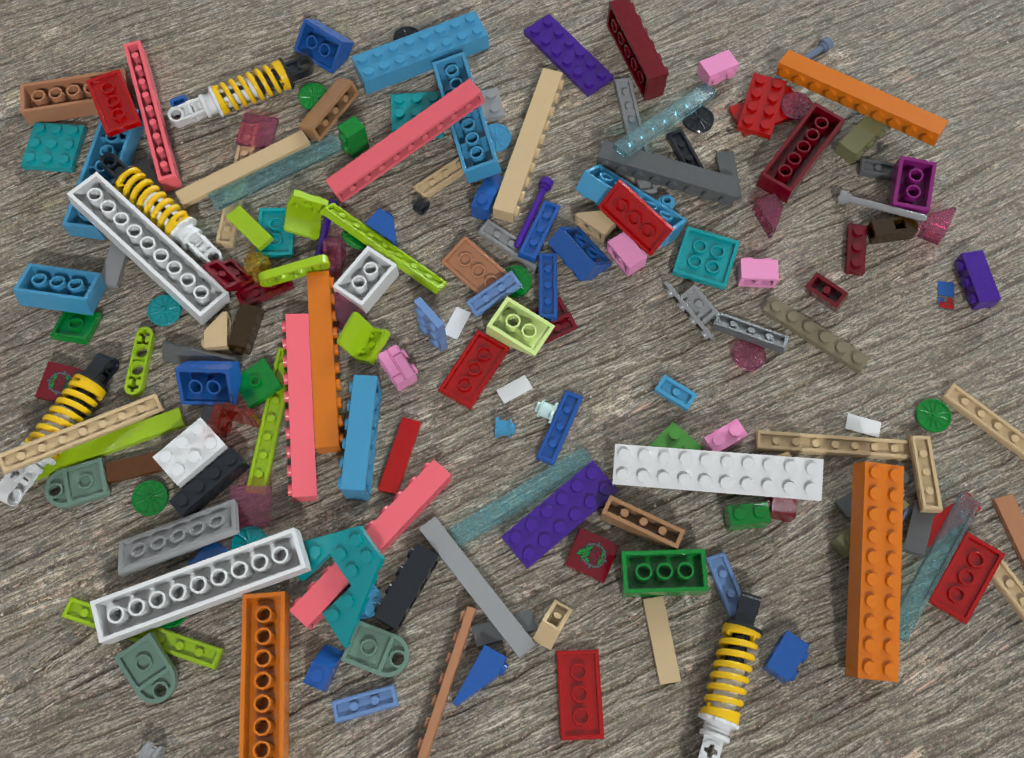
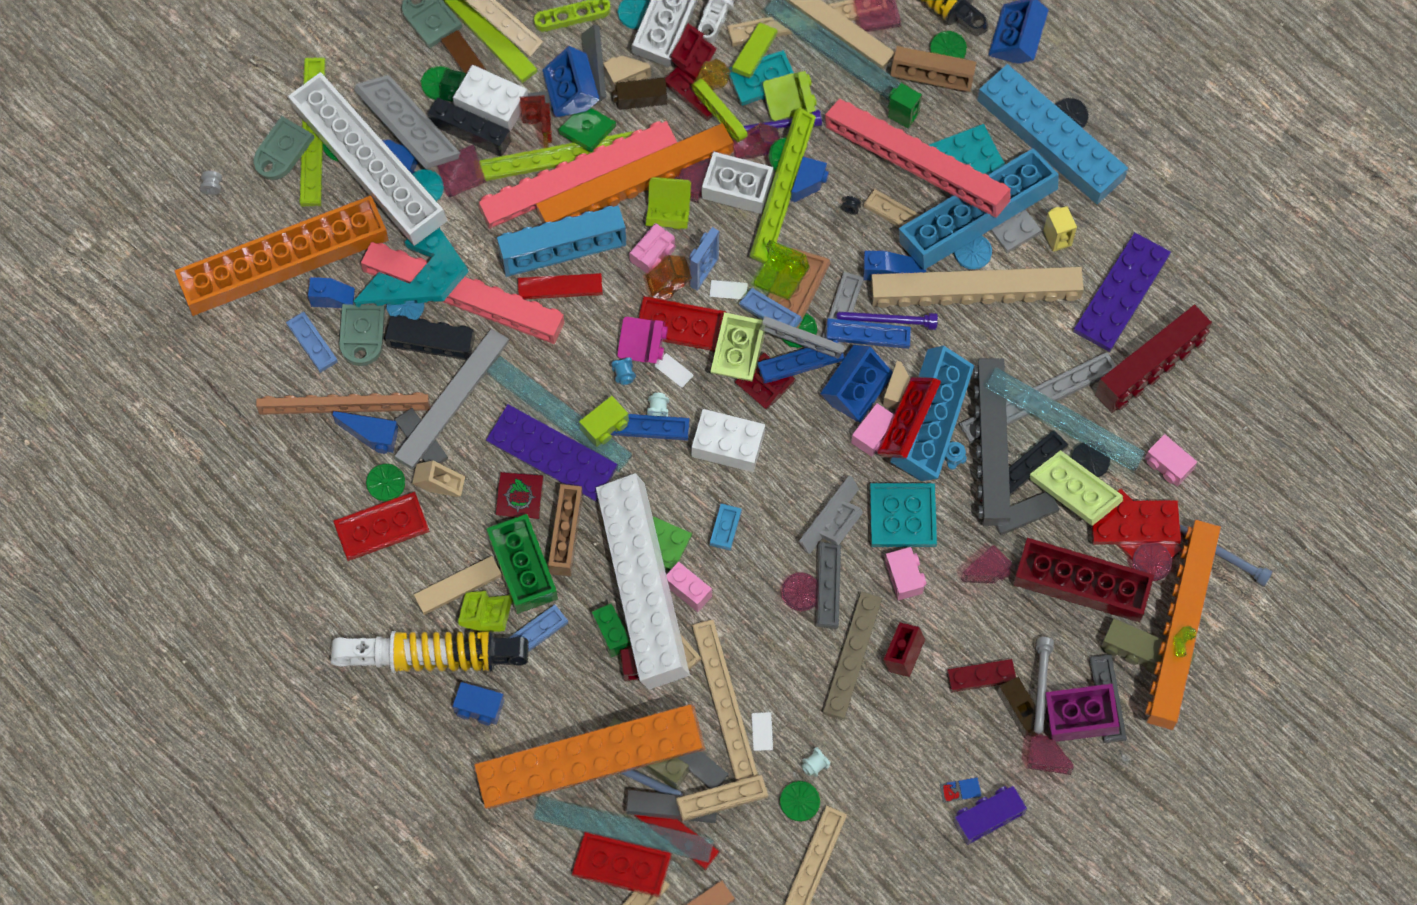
camera: 70 degrees right, 0 degrees up
none -> green wheel [366,464,405,501]
none -> dark green bracket [440,68,466,102]
none -> lime slope [458,591,512,632]
none -> lime brick [579,396,629,448]
none -> dark pink bracket [617,317,668,365]
none -> clear orange brick [645,255,692,300]
none -> white brick [692,409,765,472]
none -> clear neon green bracket [754,240,810,300]
none -> light grey tile [759,316,845,359]
none -> light aqua brick [802,747,831,777]
none -> yellowish green plate [1030,450,1123,526]
none -> light yellow brick [1043,206,1077,252]
none -> clear neon green arm [1174,626,1197,657]

